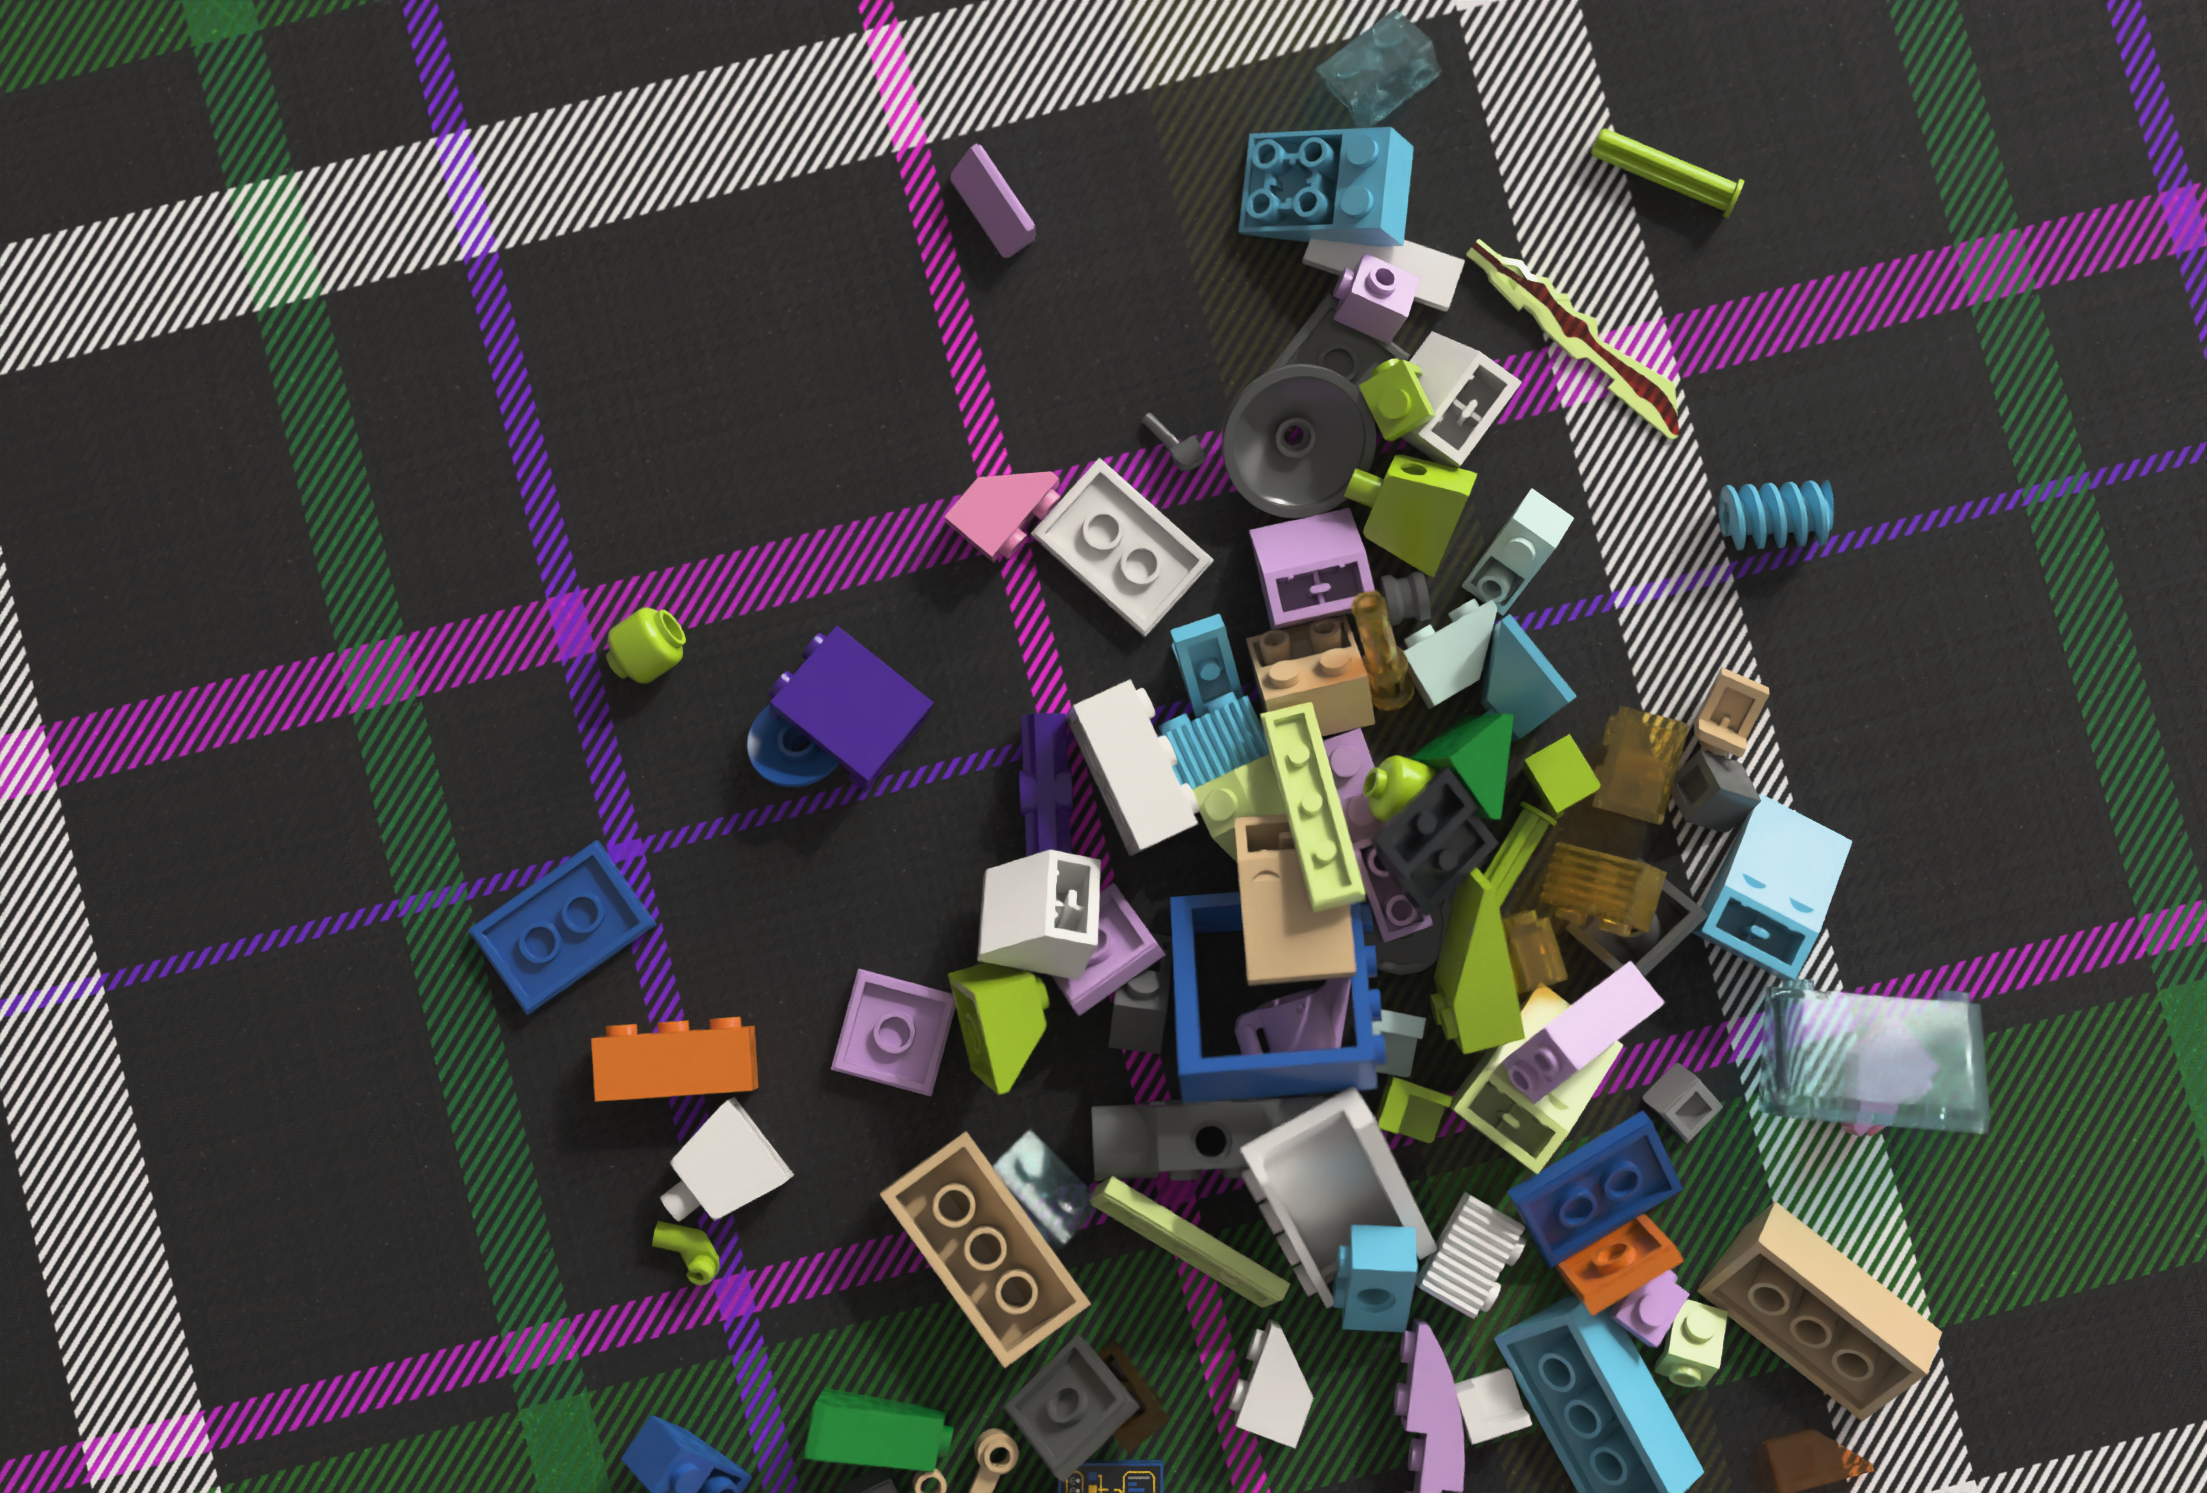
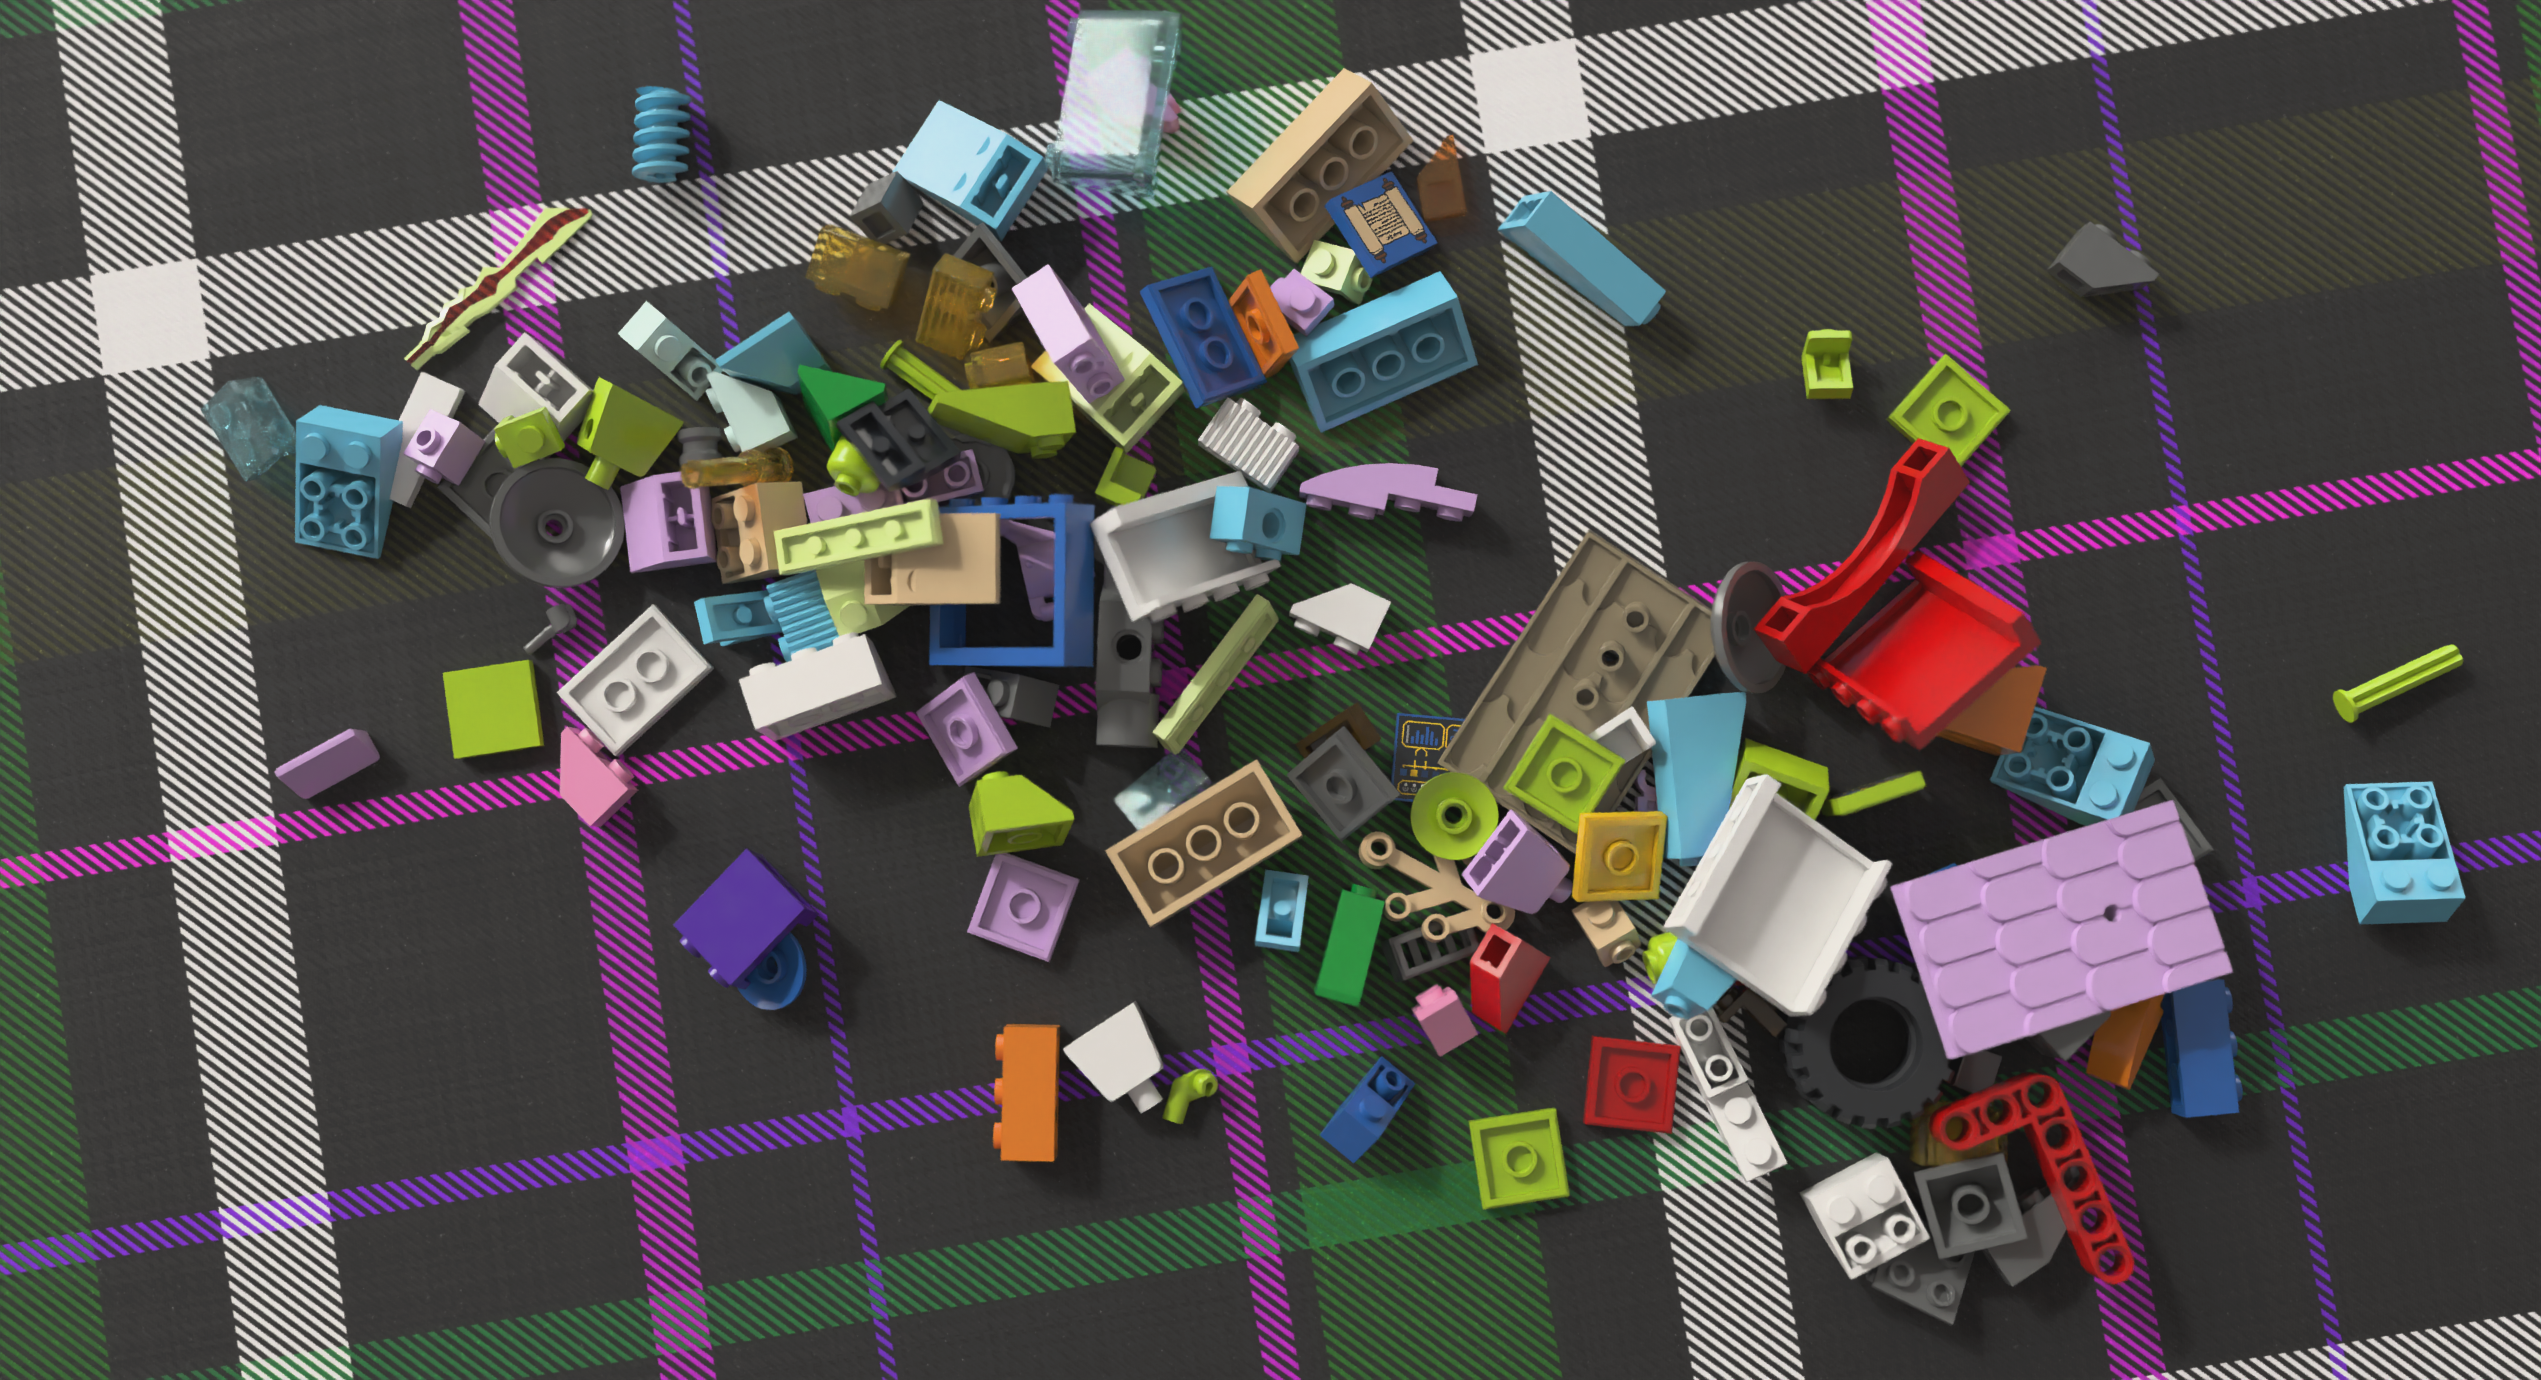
camera: 85 degrees left, 0 degrees up
blue tile [468,840,657,1015] -> none
lime head [606,607,686,684] -> none
white slope [977,850,1101,980] -> none
dark purple piece [1019,713,1073,857] -> none
light aqua panel [1372,1009,1426,1078] -> none
white panel [1454,1367,1532,1445] -> none
lime panel [1522,734,1600,820] -> none
lime axle [1591,129,1745,218] -> none
light grey slope [1642,1063,1723,1144] -> none
tan bracket [1694,667,1770,757] -> none
none -> lime tile [443,660,544,759]
none -> medium azure slope [1255,870,1309,952]
none -> tile [1325,171,1437,278]

